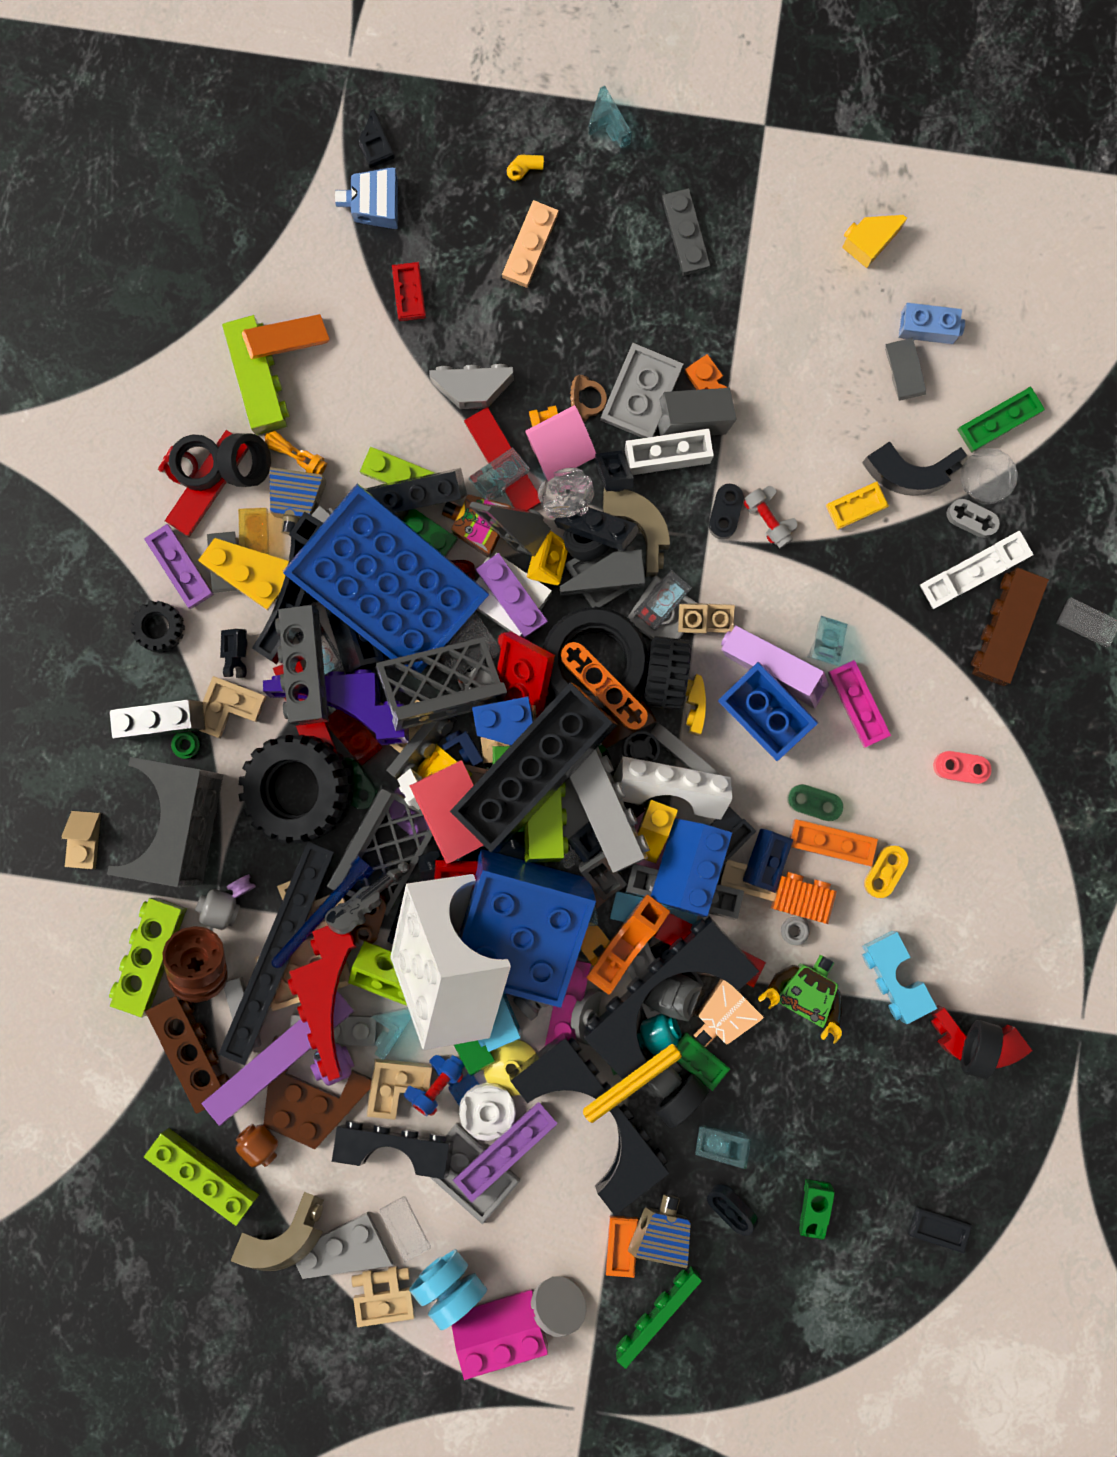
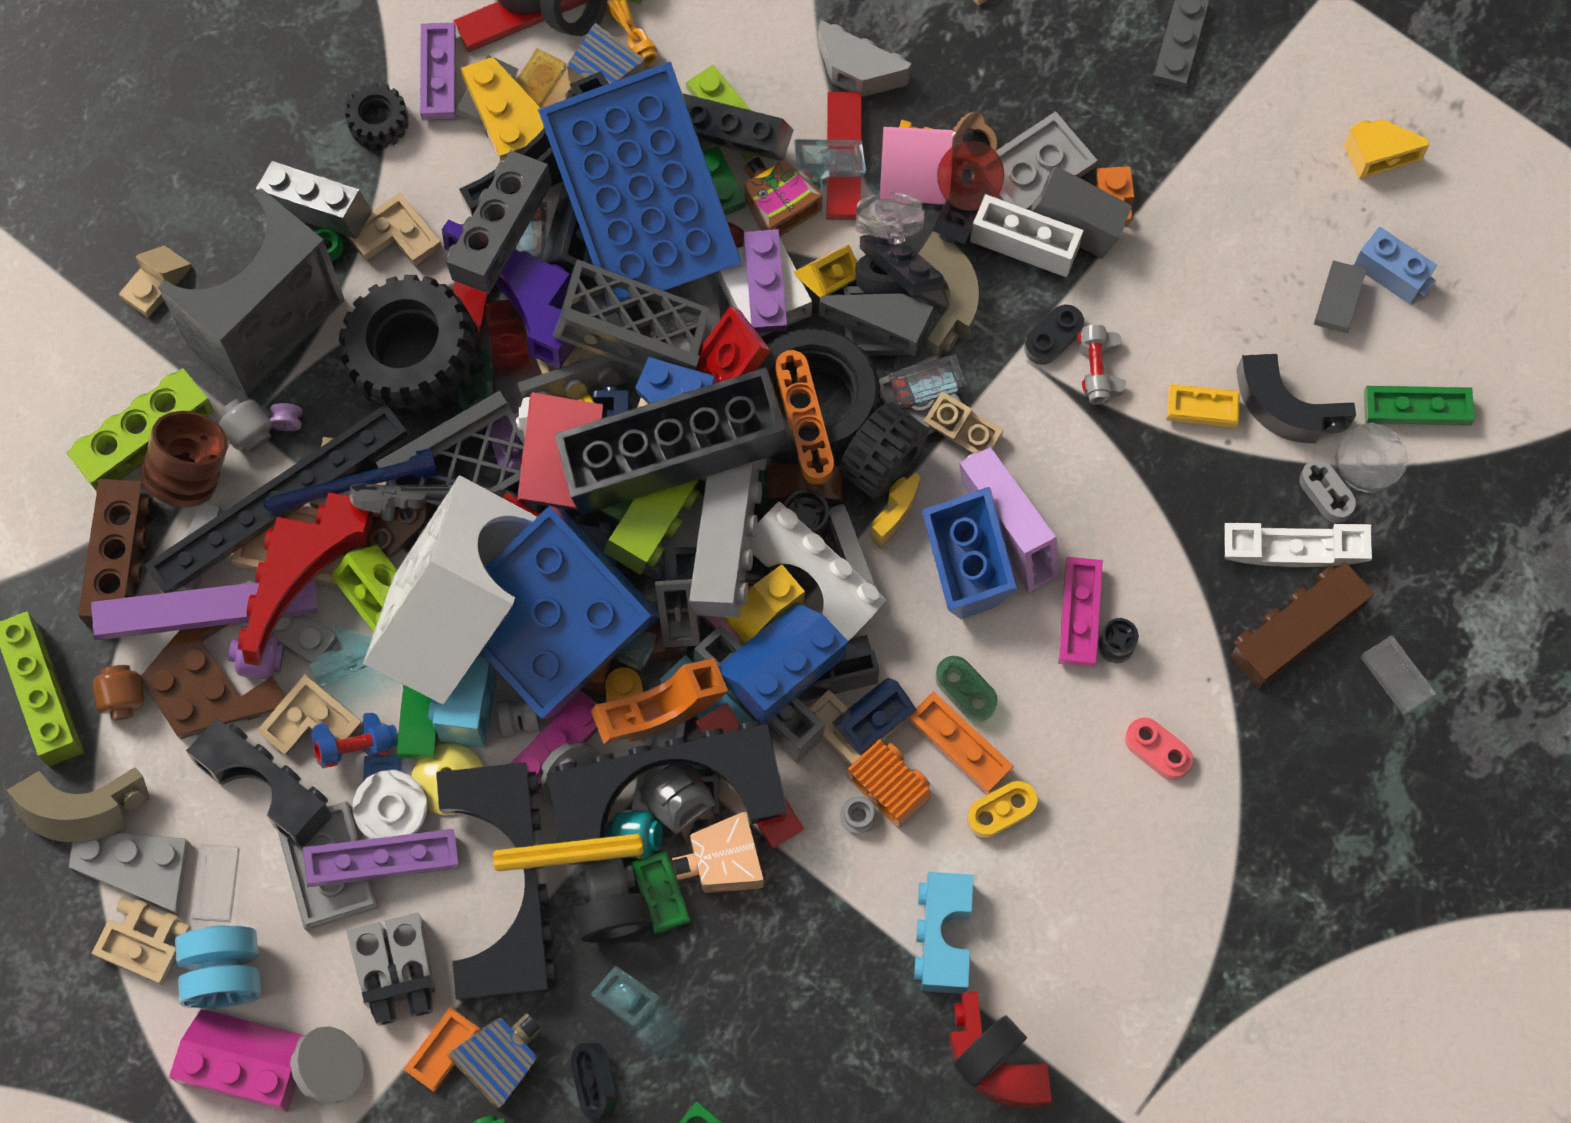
camera: 30 degrees right, 15 degrees down
black plate [220,628,248,678] -> none
dark grey slope [469,502,551,557] -> none
torso [758,955,842,1044] -> none
clear light blue slope [808,616,848,666] -> none
none -> light grey hips [346,912,436,1026]
none -> clear red dish [937,141,1004,211]
none -> black wheel [1098,618,1139,663]

